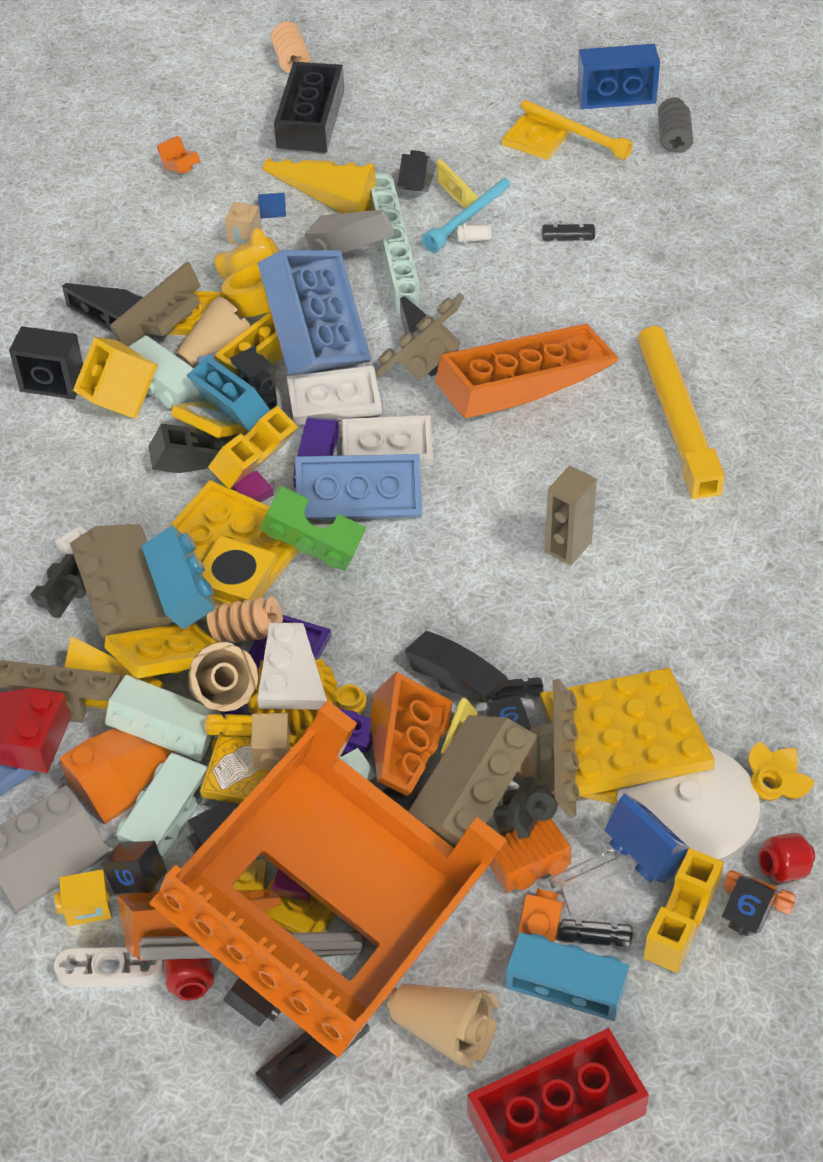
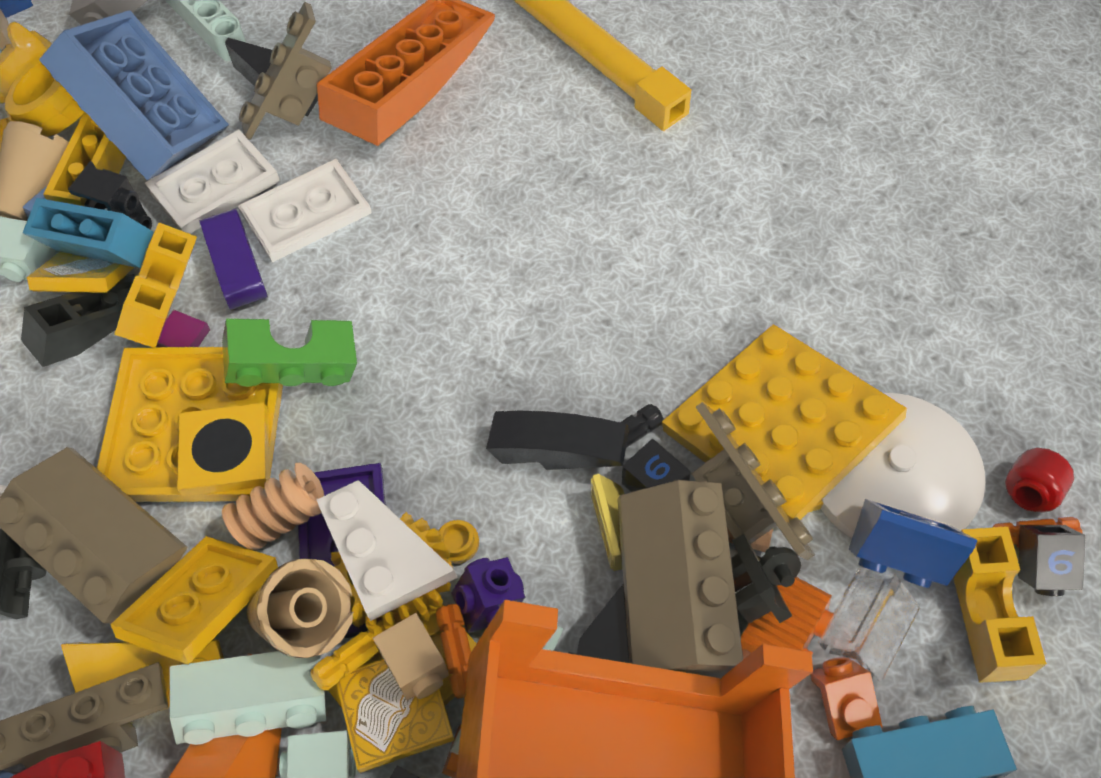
camera: 30 degrees left, 10 degrees up
dark azure brick [141,525,216,630] -> none
medium blue plate [295,454,422,520] -> none
orange wedge [370,671,453,796] -> none
dark tan brick [545,465,597,566] -> none
black axle [559,919,633,947] -> none
yellow plate [748,741,815,801] -> none

